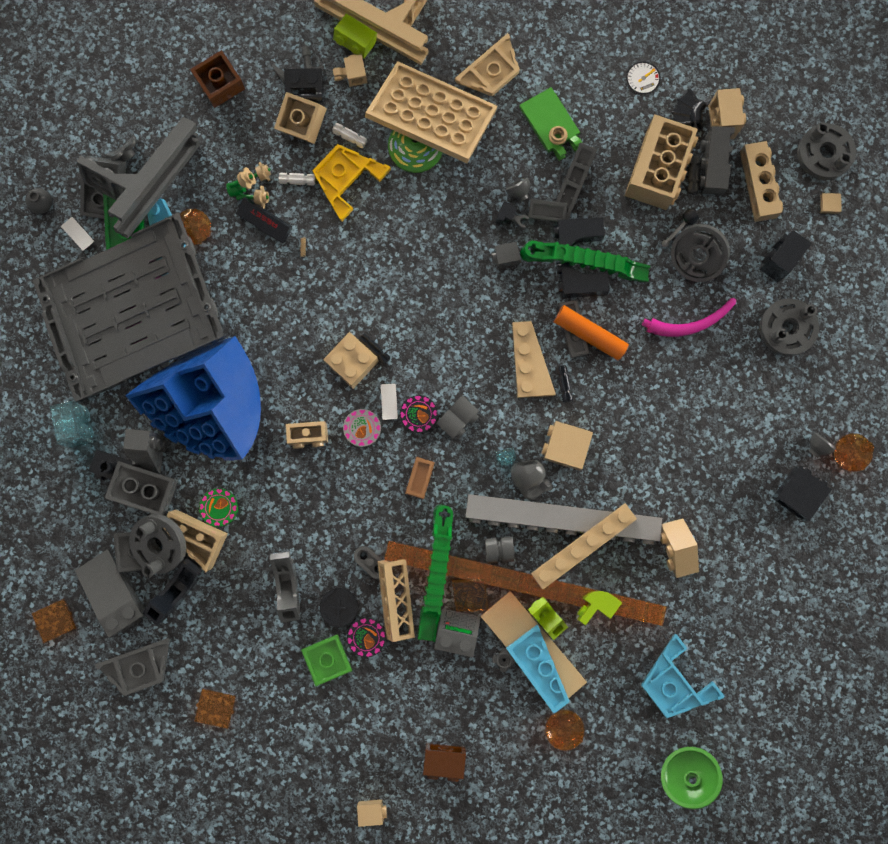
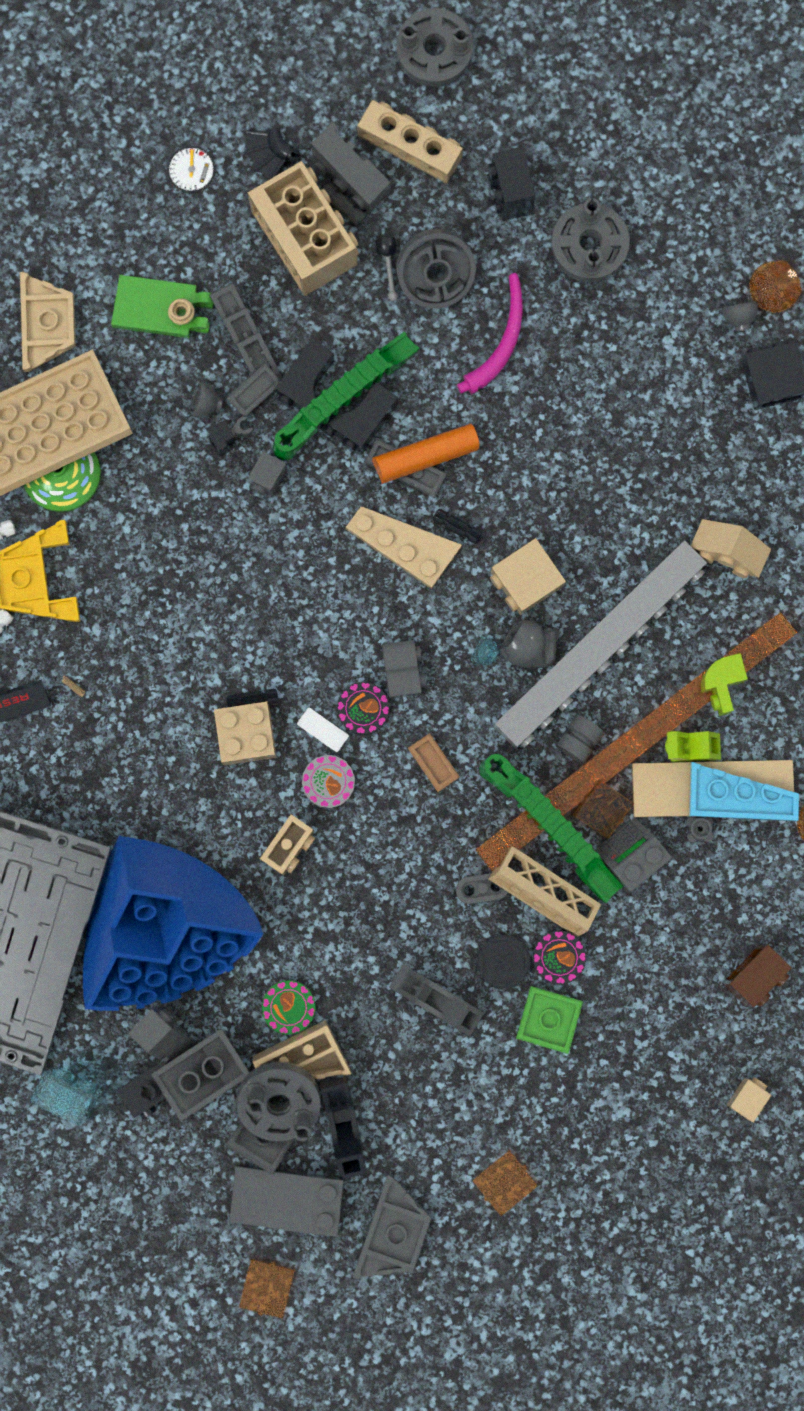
camera: 50 degrees left, 0 degrees up
tan plate [530,503,637,590] -> none
tan brick [708,88,746,139] -> none
tan tile [820,193,841,214] -> none

